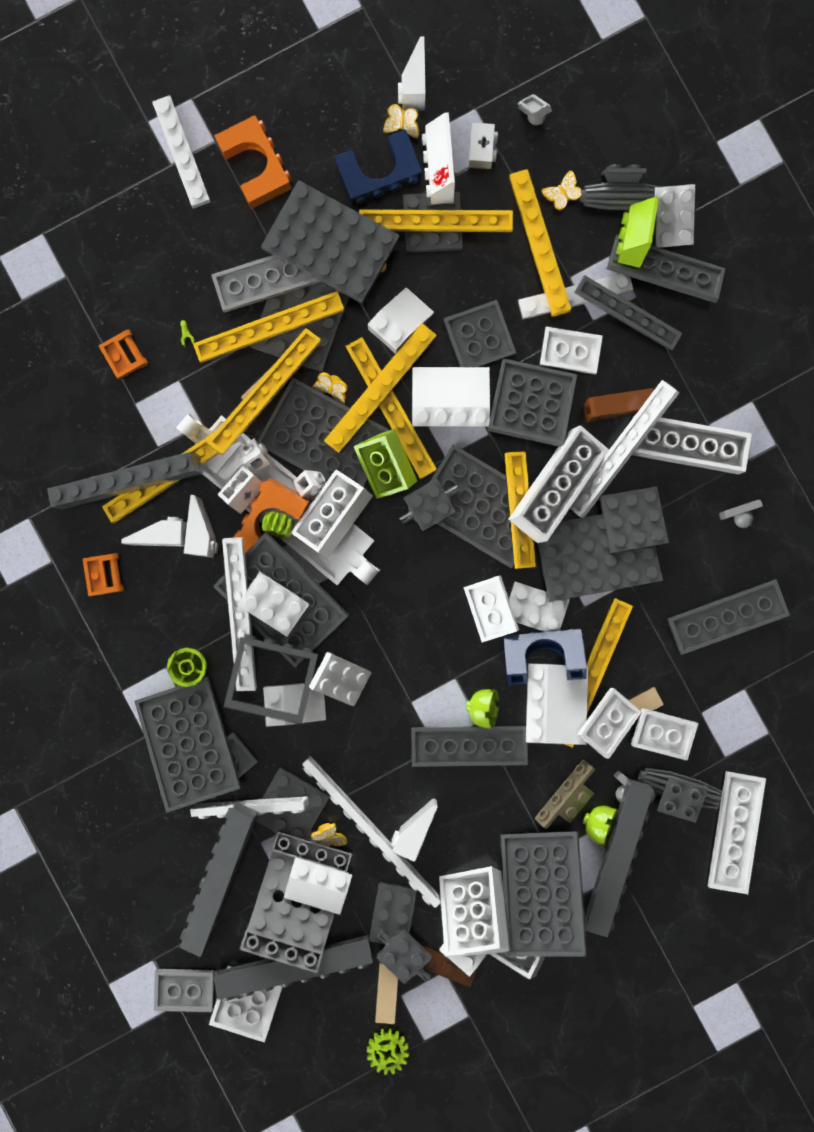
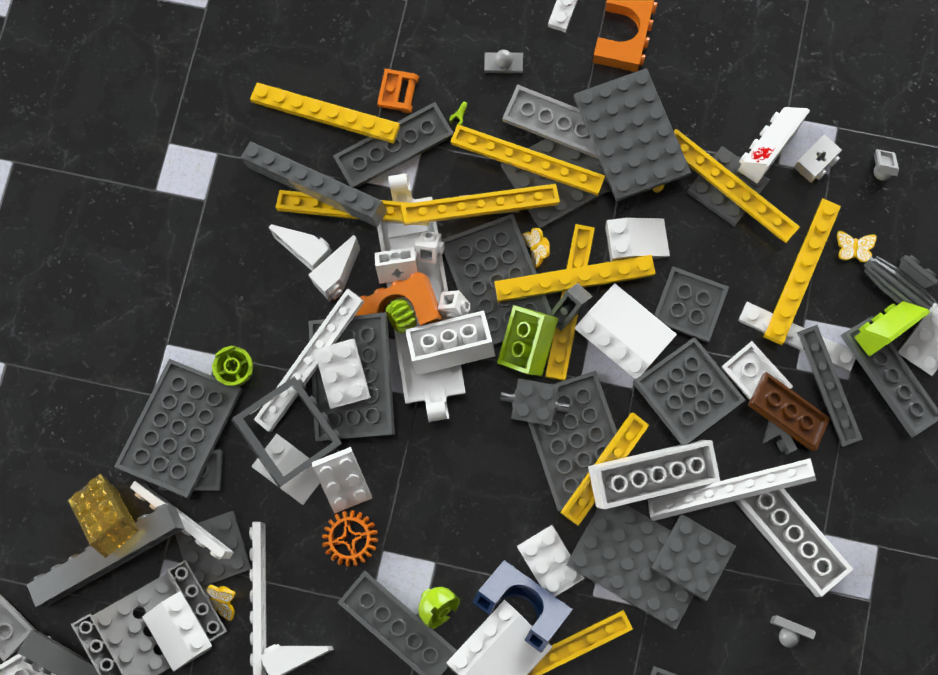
camera: 45 degrees right, 10 degrees down
orange plate [83,553,124,596] -> none
dark blue arch [335,130,422,205] -> none
yellow animal [383,104,419,138] -> none
white slope [398,37,425,111] -> none
white plate [464,575,519,642] -> none
dark orange slope [583,388,654,423] -> none
none -> clear yellow brick [68,474,139,558]
none -> yellow plate [250,83,400,144]
none -> orange gear [322,510,378,567]
none -> dark grey plate [333,102,454,189]
none -> light grey tile [484,50,523,73]
none -> dark grey slope [549,283,592,331]
none -> reddish brown tile [748,372,830,452]
none -> dark grey slope [762,421,797,455]

